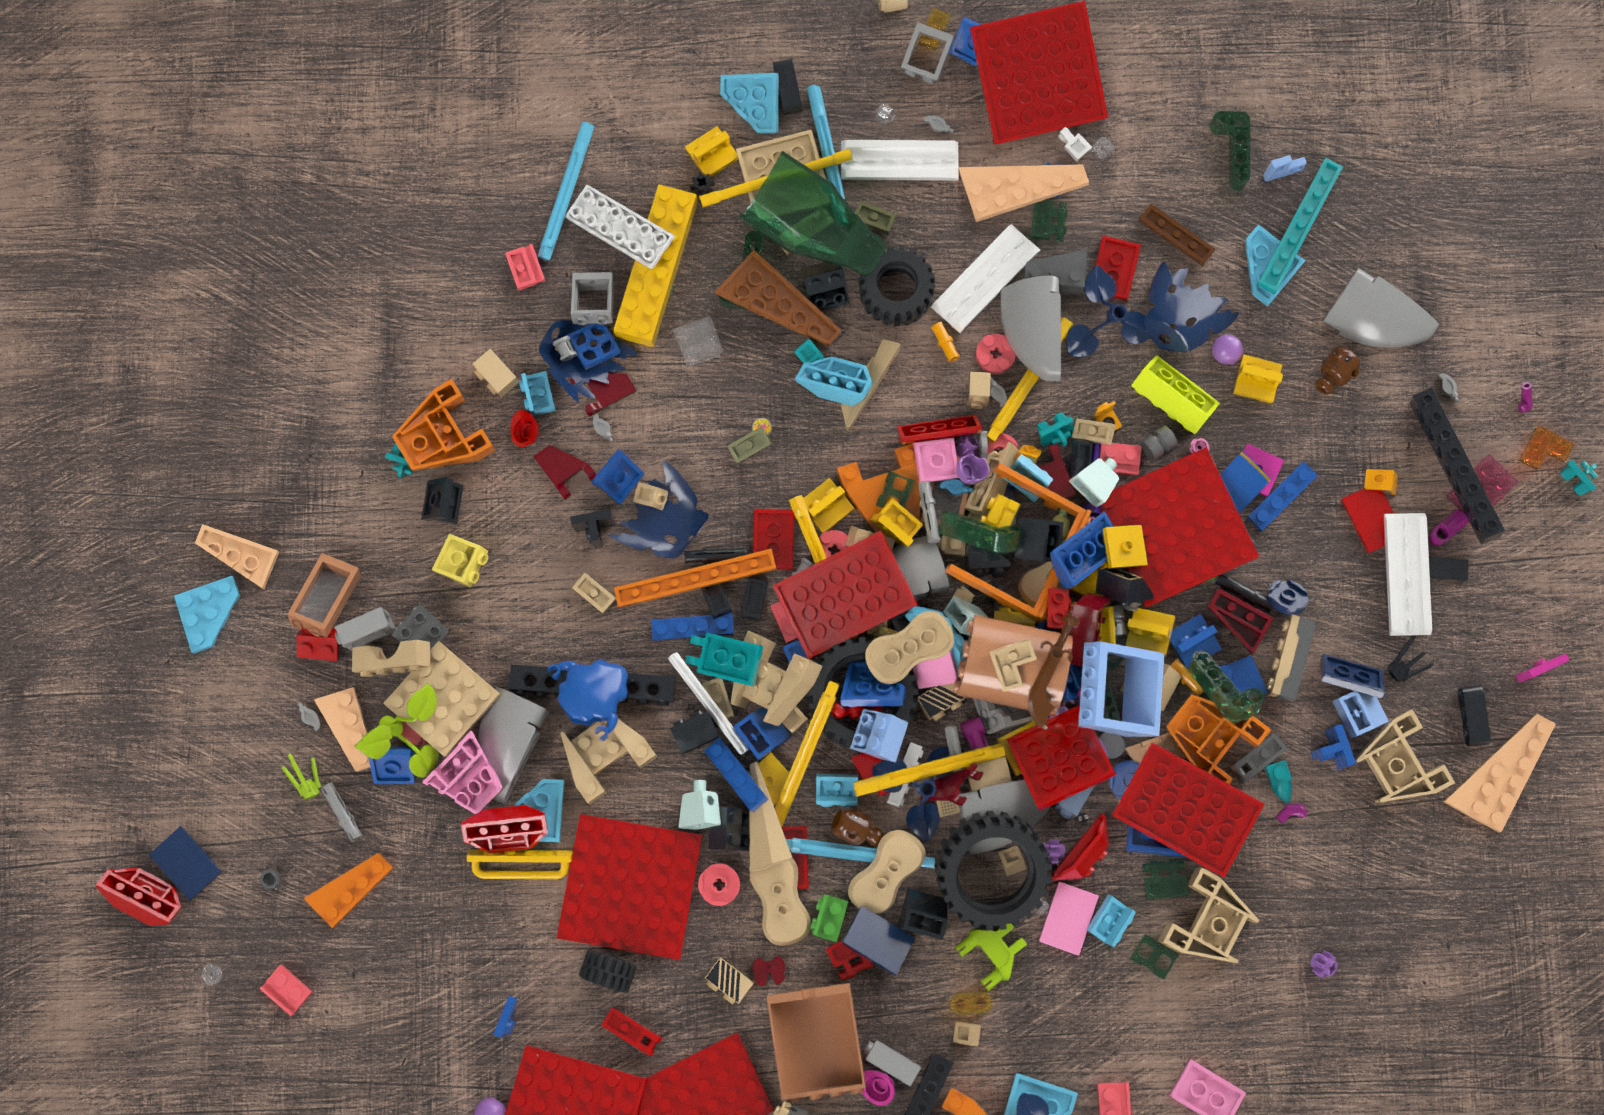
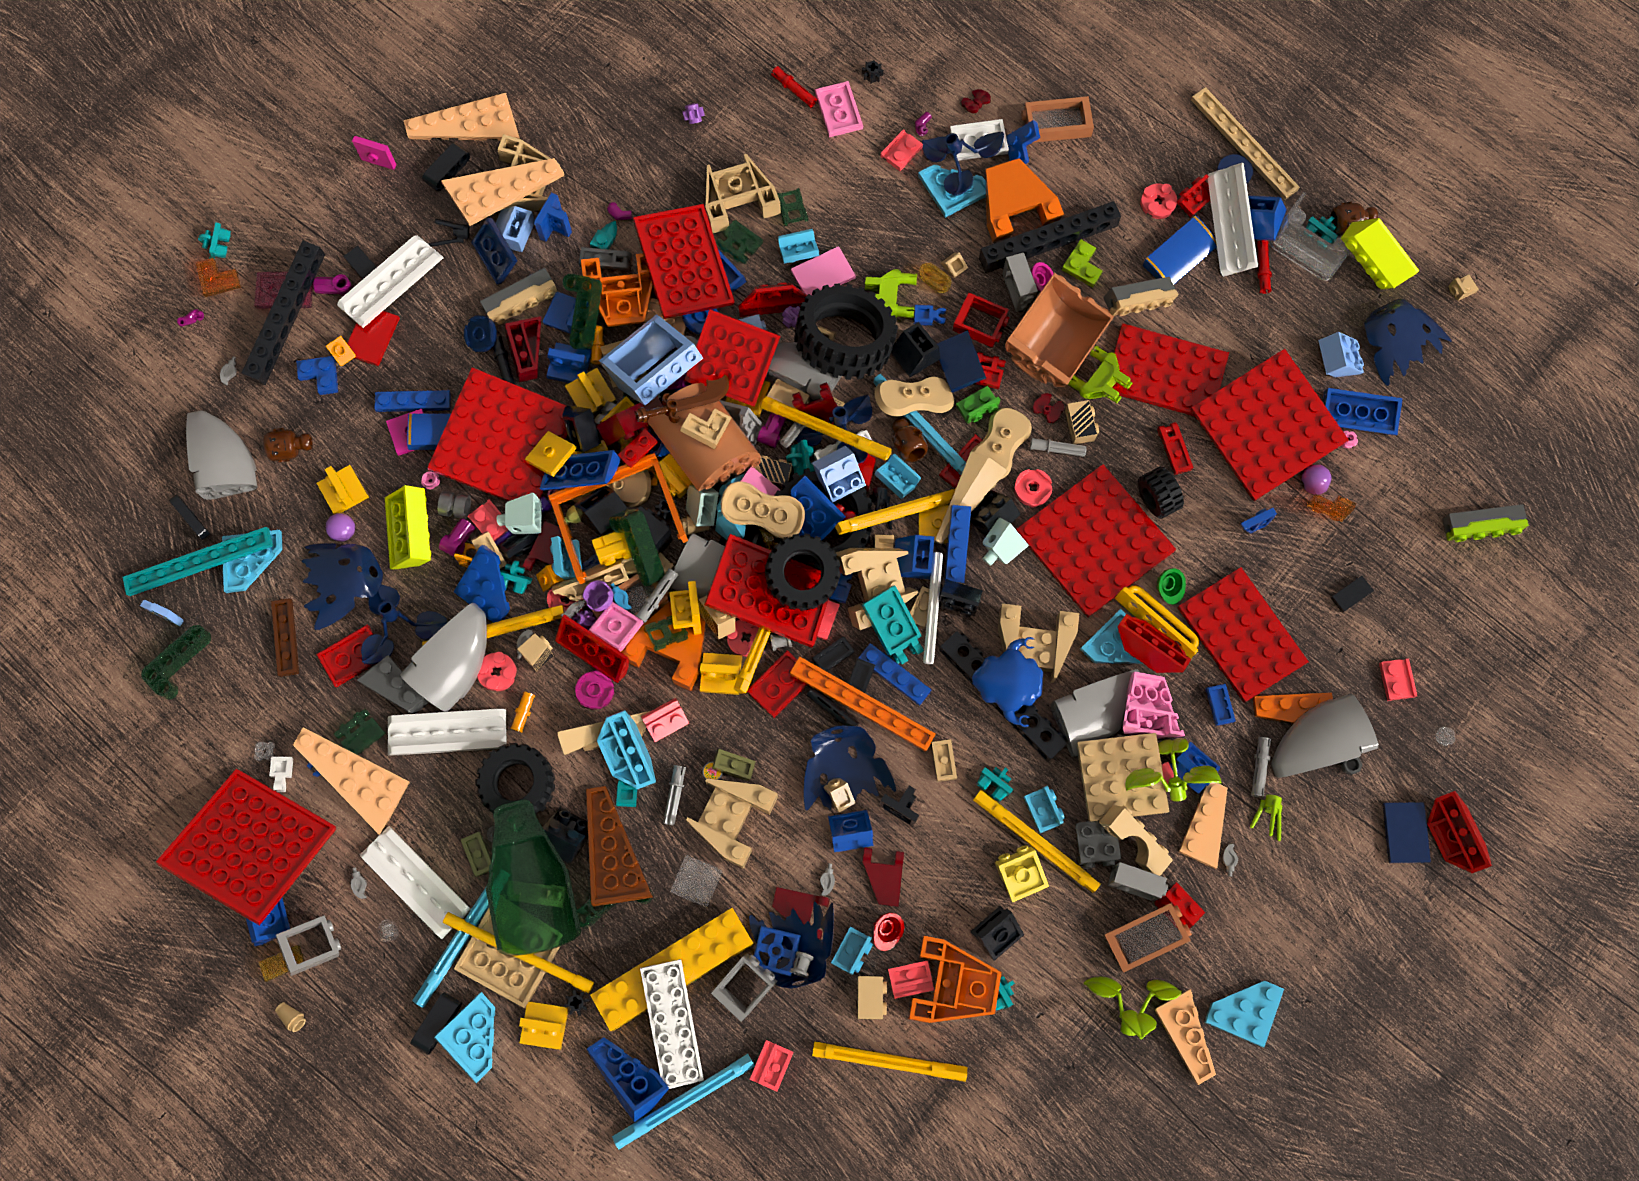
camera: 140 degrees left, 5 degrees down
none -> black beam [169,494,210,540]
none -> blue plate [296,356,338,395]
none -> magenta piece [439,519,475,557]
none -> light nougat wing [441,158,564,226]
none -> blue plate [454,545,510,623]
none -> dark pink tile [575,671,614,710]
none -> blue wedge [587,1037,669,1122]
none -> plate [641,698,689,742]
none -> light grey axle [663,765,686,825]
none -> tan wedge [686,778,778,869]
none -> black tyre [765,533,841,611]
none -> red pin [771,66,817,108]
none -> teal hips [786,440,815,476]
none -> yellow piece [812,1041,967,1082]
none -> black plant [869,487,892,530]
none -> coral plate [888,961,934,999]
none -> blue plate [914,305,946,325]
none -> red window [952,293,1010,348]
none -> yellow piece [973,790,1101,893]
none -> teal hips [976,767,1014,802]
none -> medium azure bracket [1023,786,1065,834]
none -> light grey axle [1030,438,1087,457]
none -> lime connector [1068,346,1133,404]
none -> lime plant [1083,977,1181,1040]
none -> green piece [1156,568,1186,605]
none -> red plate [1177,567,1309,703]
none -> blue plate [1205,684,1236,726]
none -> light grey panel [1271,694,1378,778]
none -> clear orange plate [1307,494,1357,522]
none -> black tile [1331,576,1374,613]

